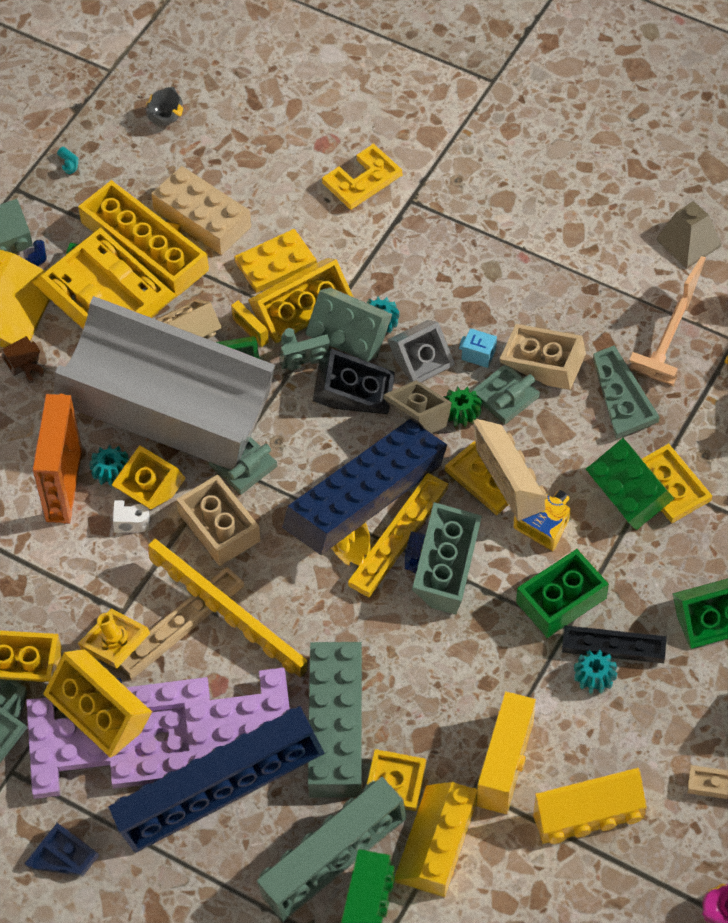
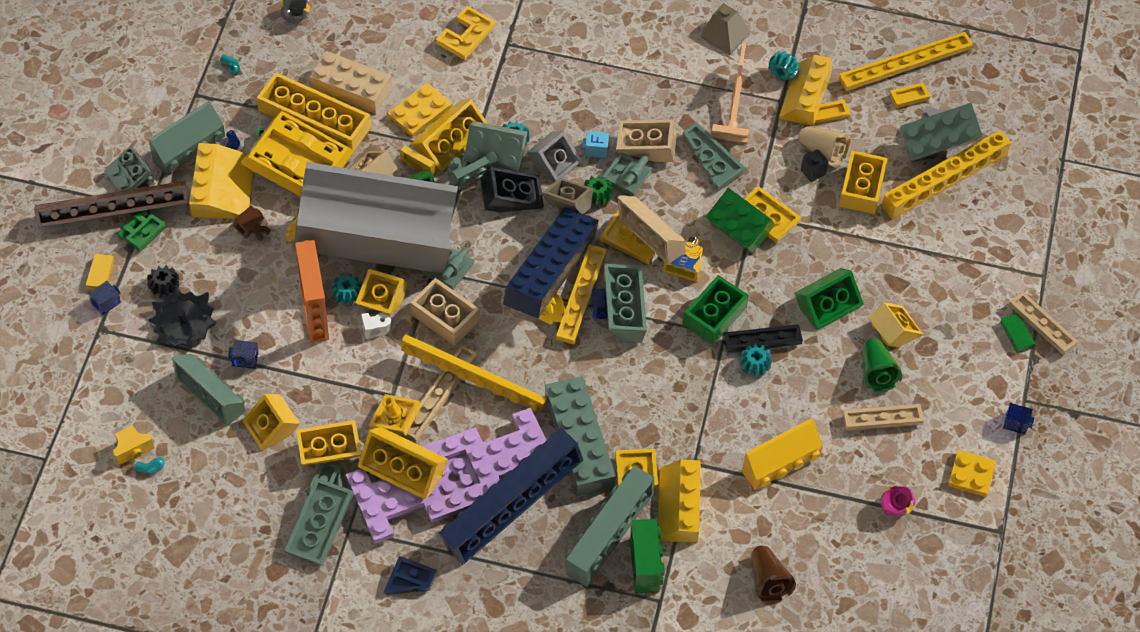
camera: 20 degrees left, 0 degrees up
yellow brick [476,691,536,815] -> none

